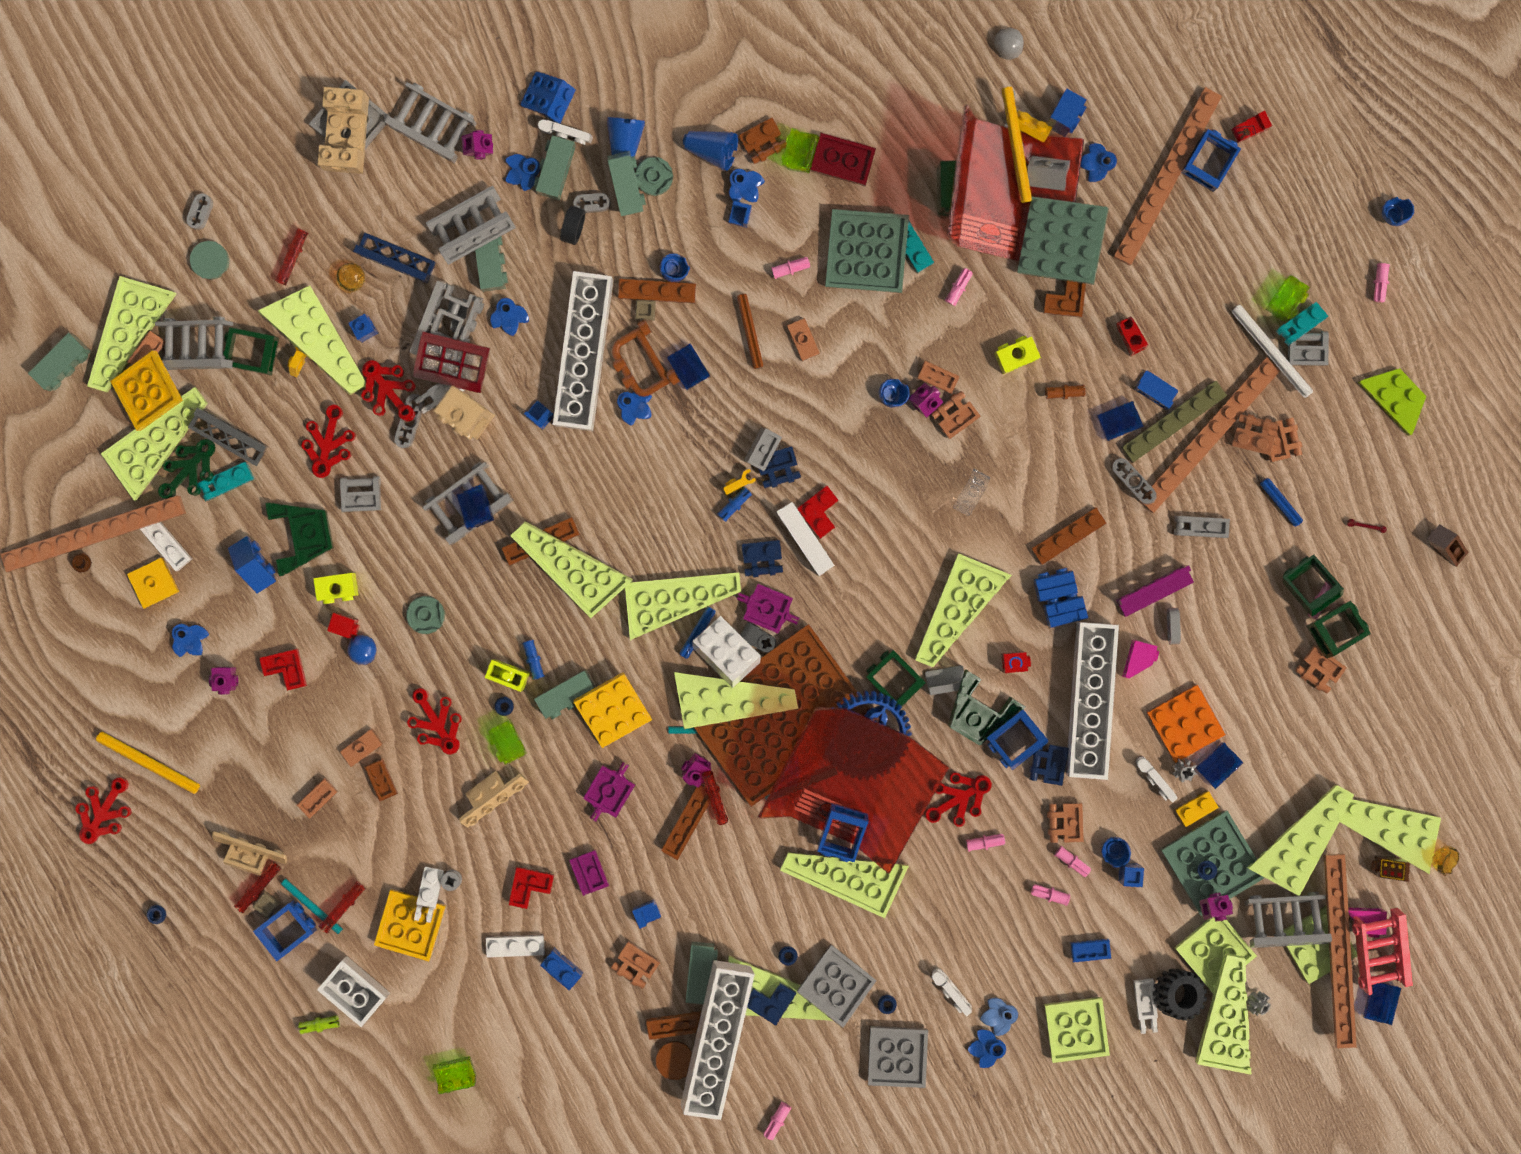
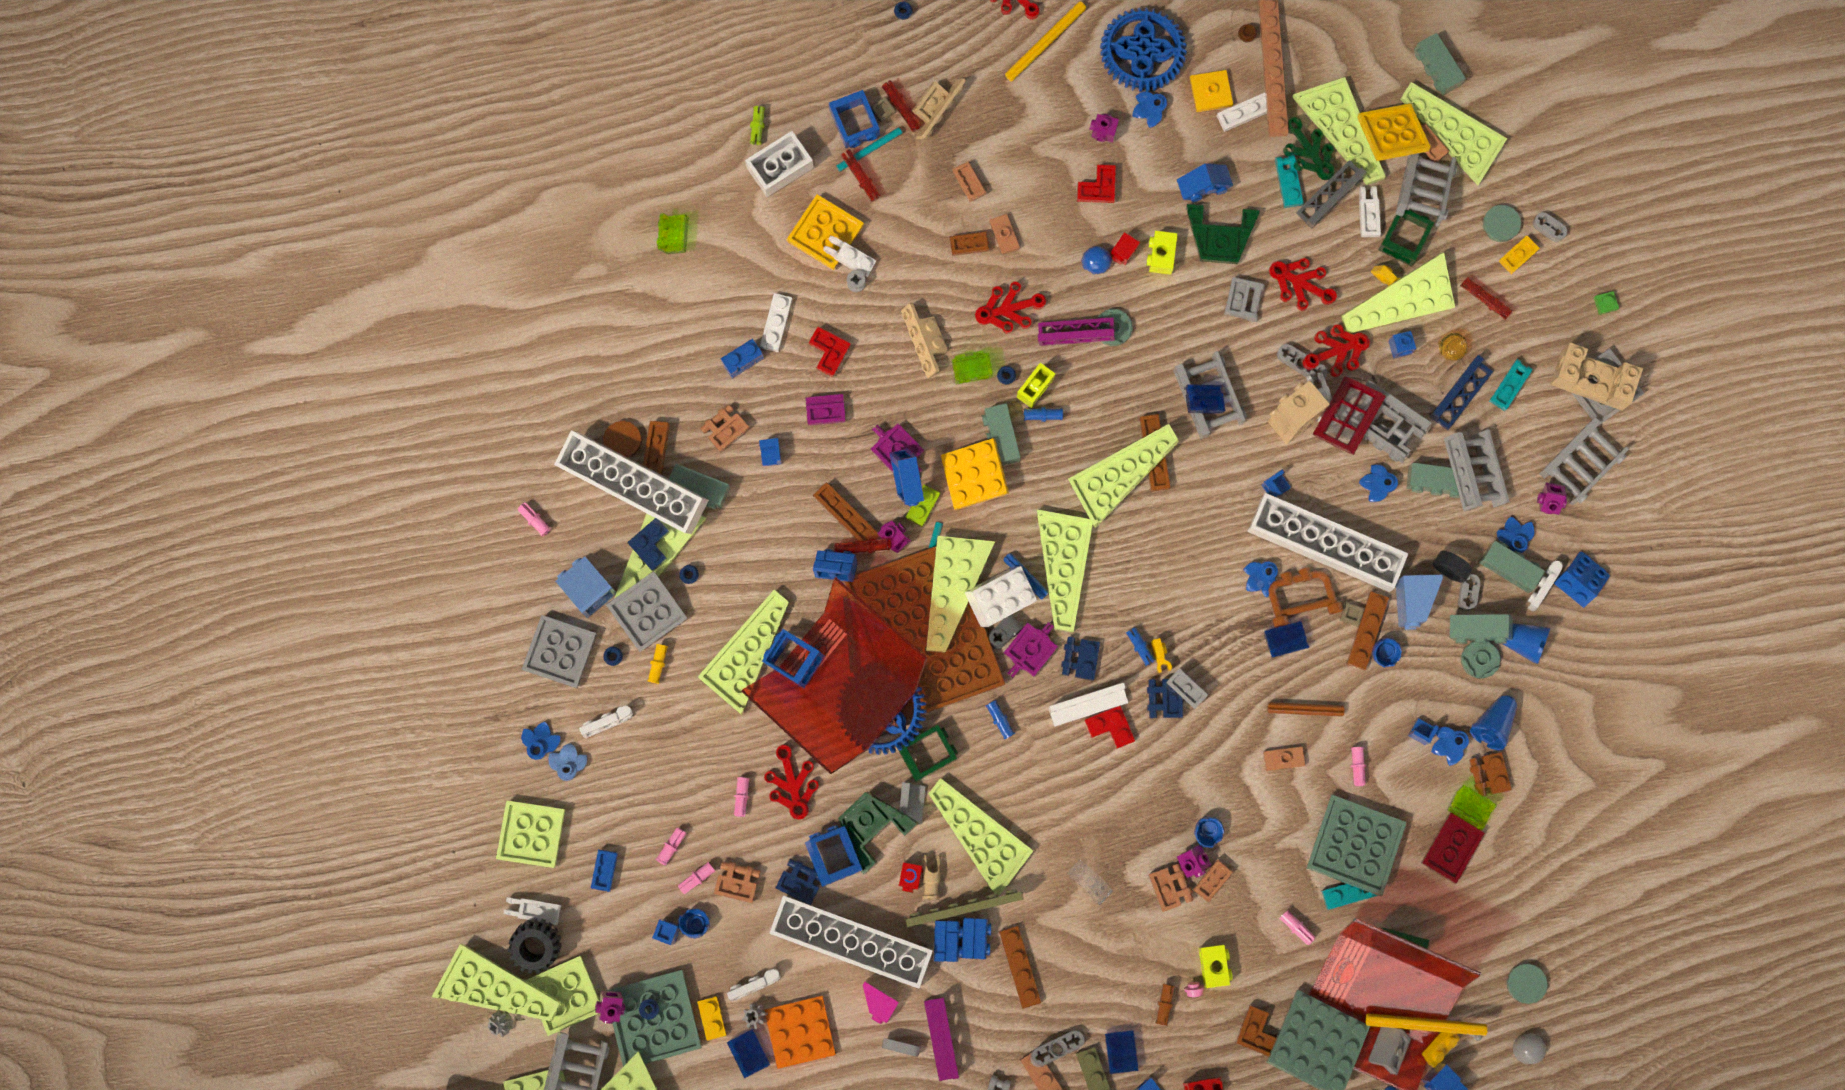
camera: 105 degrees right, 10 degrees down
none -> medium blue slope [555,557,616,619]
none -> yellow pin [647,644,668,684]
none -> blue brick [813,549,858,582]
none -> blue window [890,448,924,506]
none -> lime plate [906,484,940,527]
none -> olive plate [906,889,1024,927]
none -> tan piece [922,855,940,900]
none -> blue pin [986,700,1015,740]
none -> magenta fence [1038,317,1115,346]
none -> blue gear [1100,7,1187,92]
none -> bright pink plate [1184,982,1204,997]
none -> white hinge [1359,186,1381,237]
none -> medium blue slope [1396,575,1443,630]
none -> teal plate [1489,358,1533,412]
none -> yellow plate [1499,236,1540,275]
none -> sand green tile [1506,964,1548,1004]
none -> bright green plate [1594,291,1619,315]

